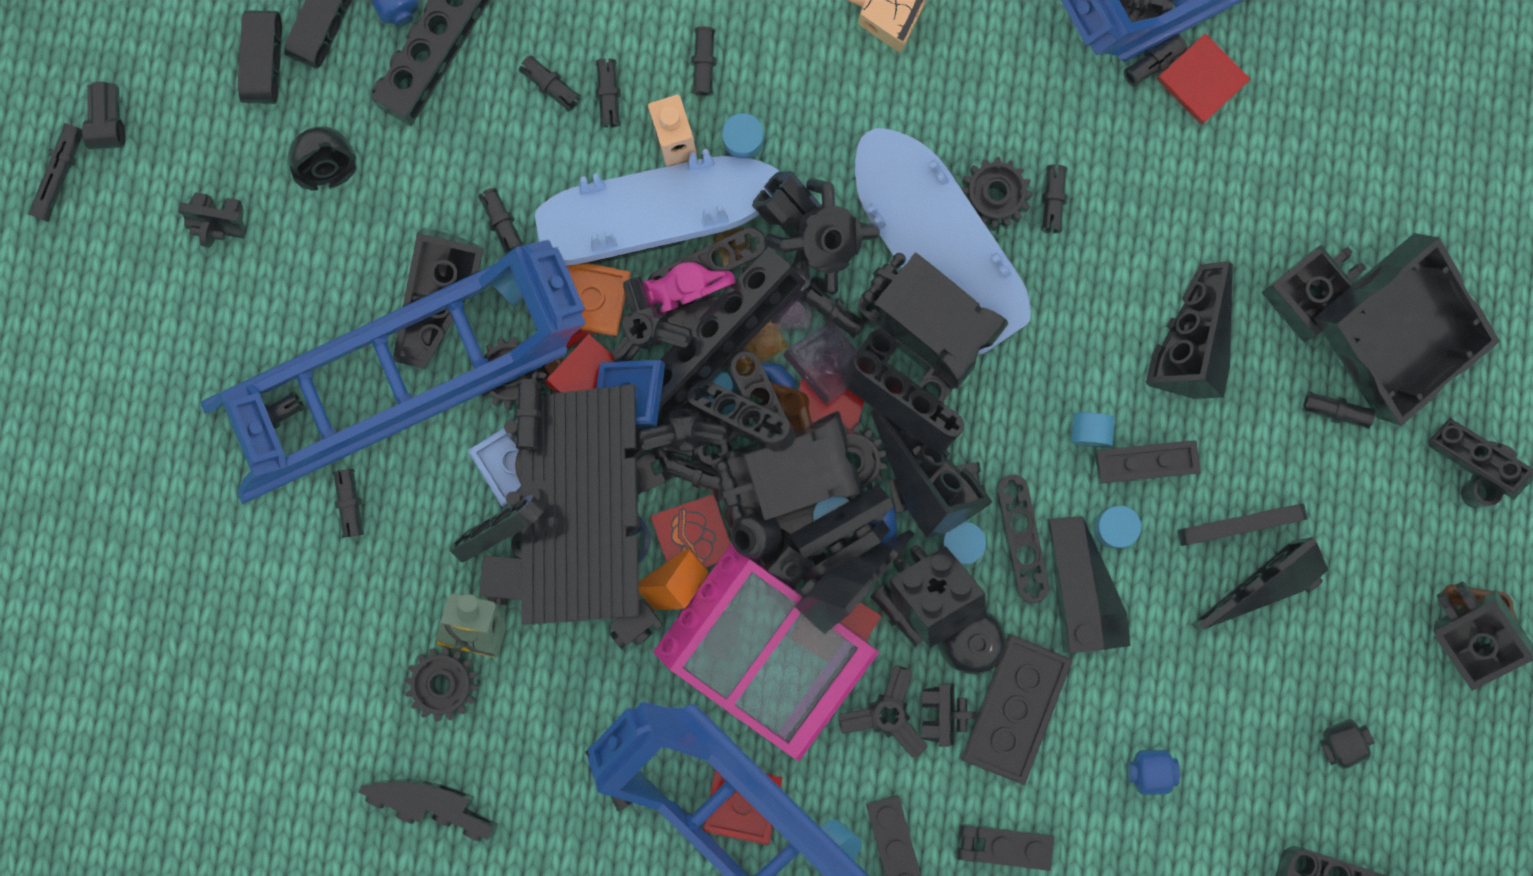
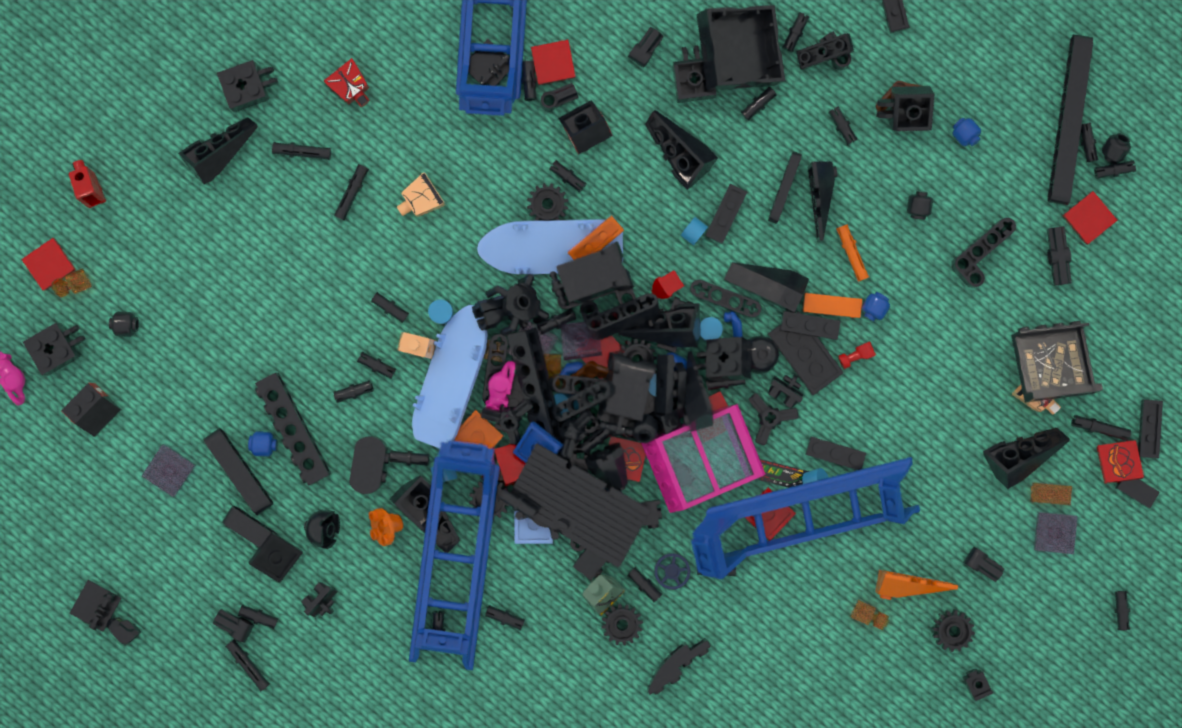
camera: 55 degrees left, 5 degrees up
black beam [449,494,545,563] -> none
orange slope [638,547,709,610] -> none
black plate [956,824,1054,871] -> none
dark azure piece [1094,506,1141,549] -> none
none -> black pin [238,604,279,630]
none -> black tile [248,532,303,583]
none -> black brick [349,436,390,494]
none -> orange plate [369,508,403,546]
none -> black piece [540,83,579,112]
none -> black slope [558,100,613,154]
none -> orange tile [568,215,624,260]
none -> black cone [585,443,628,491]
none -> black pin [627,567,662,602]
none -> black piece [628,27,664,68]
none -> red tile [652,270,684,299]
none -> dark blue wheel [654,553,690,590]
none -> blue arm [724,311,743,337]
none -> black sticker [758,459,809,488]
none -> black plate [780,311,841,340]
none -> black pin [782,12,810,53]
none -> orange tile [803,293,862,318]
none -> black pin [828,106,858,145]
none -> orange pin [836,224,869,282]
none -> red leg [838,341,876,370]
none -> blue head [953,118,981,146]

